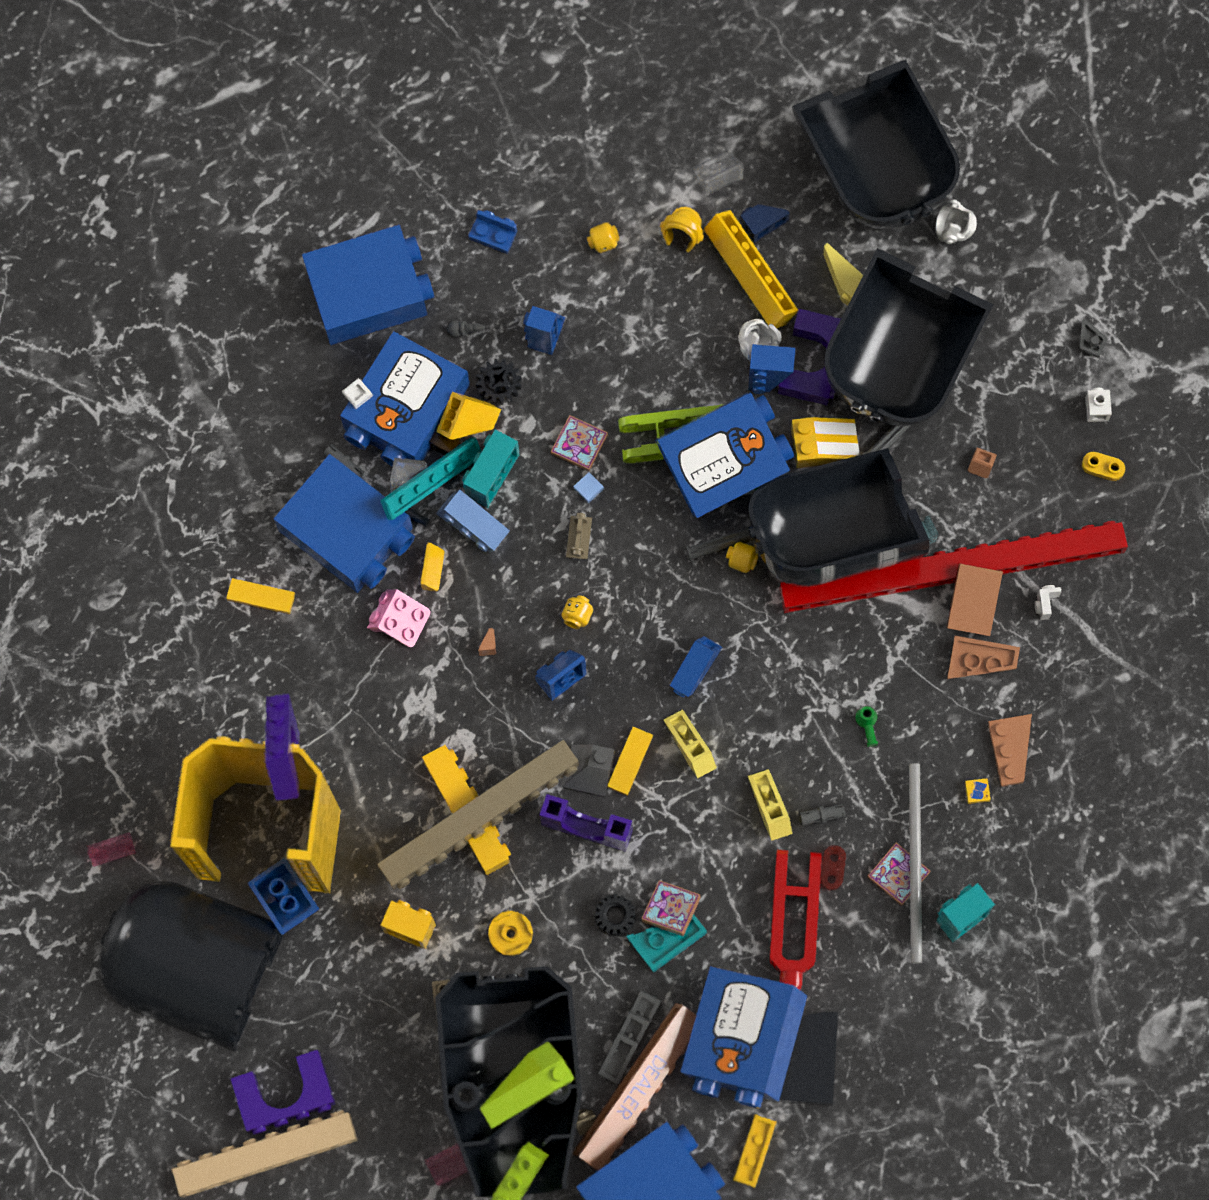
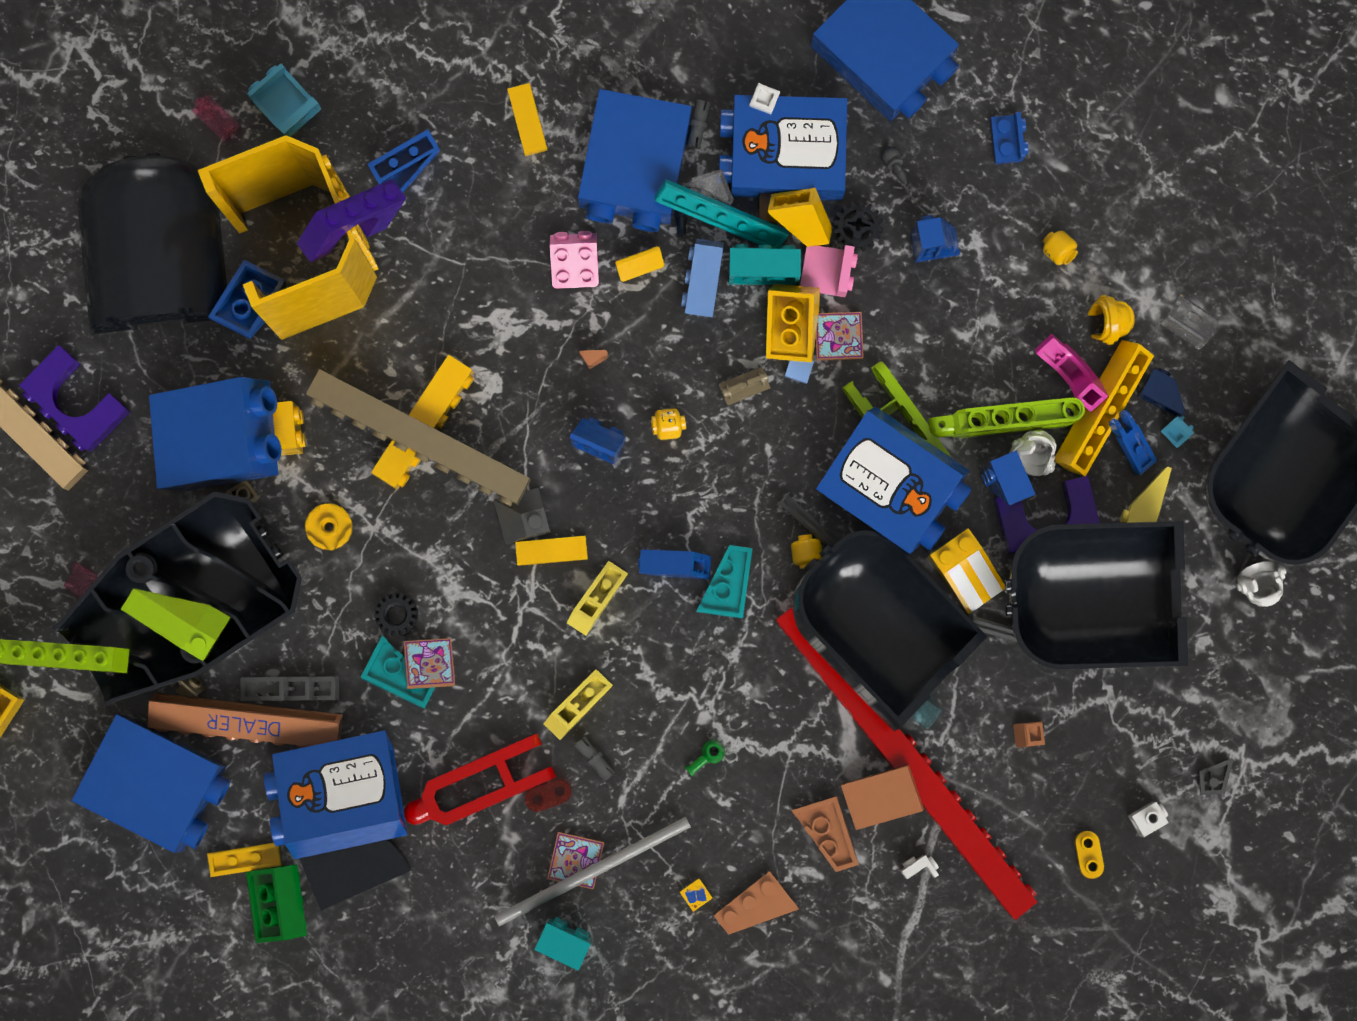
camera: 55 degrees right, 10 degrees up
dark purple arch [540,794,633,852] -> none
none -> blue brick [149,377,282,491]
none -> green slope [246,864,307,943]
none -> medium azure panel [247,63,321,137]
none -> blue wedge [367,130,440,193]
none -> teal wing [696,545,753,619]
none -> yellow slope [766,284,820,363]
none -> bright pink bracket [800,245,858,297]
none -> lime piece [928,398,1085,438]
none -> dark pink arch [1035,334,1108,412]
none -> blue hinge [1109,410,1157,475]
none -> medium azure tile [1161,416,1194,448]

